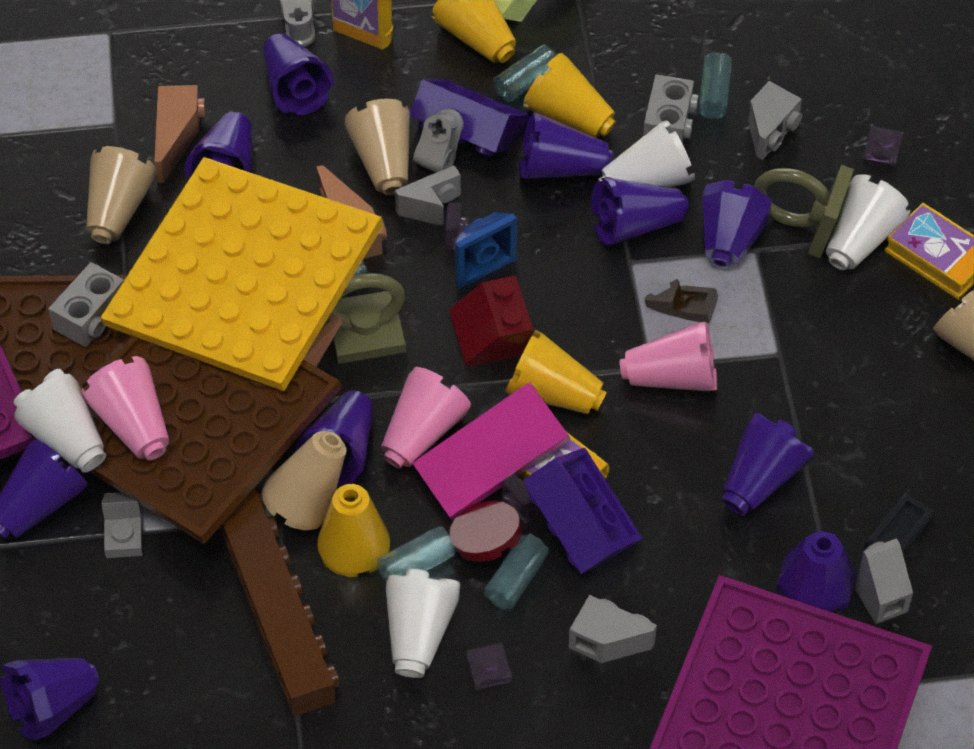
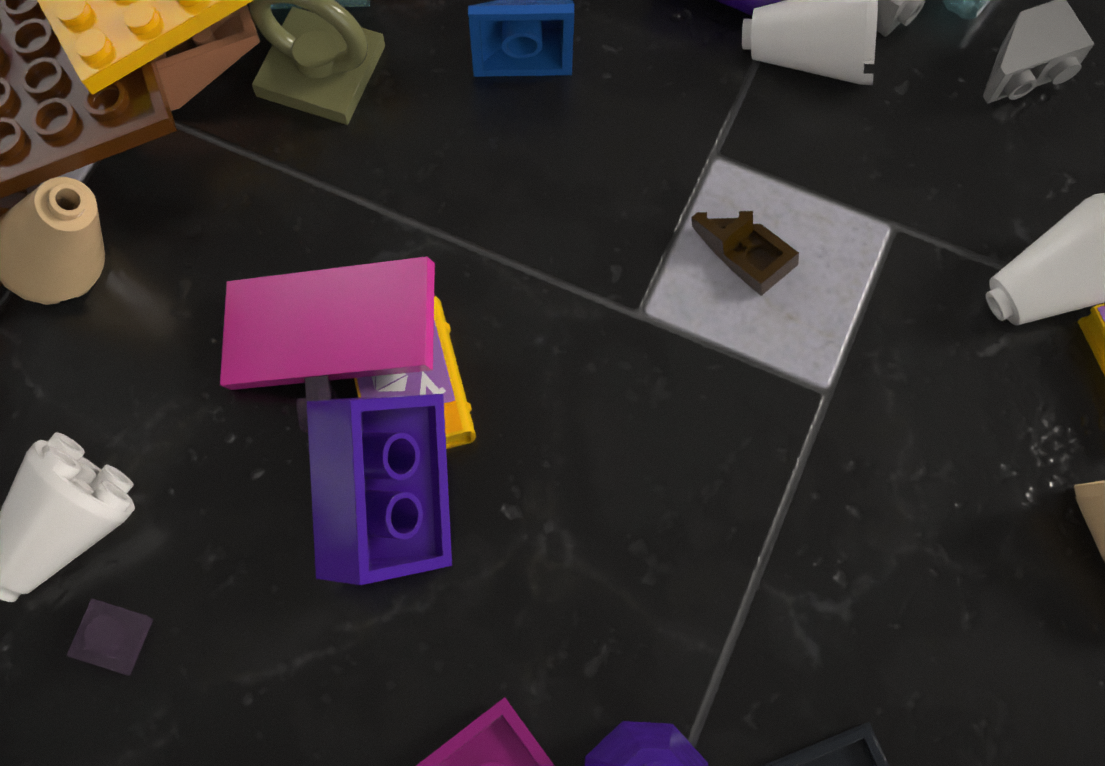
camera: 30 degrees right, 15 degrees up
dark purple cone [295,390,374,486] -> none
yellow cone [317,484,390,577] -> none
clear light blue axle [377,526,455,582] -> none
bright pink cone [381,367,471,469] -> none
dark red slope [449,275,533,368] -> none
tile [450,501,522,562] -> none
clear light blue axle [484,534,549,610] -> none
yellow cone [505,330,607,414] -> none
light grey slope [568,595,657,663] -> none
dark purple cone [591,177,689,245] -> none
bright pink cone [620,322,717,392] -> none
dark purple cone [702,180,772,268] -> none
dark purple cone [721,413,814,516] -> none
olive tile [754,165,854,258] -> none

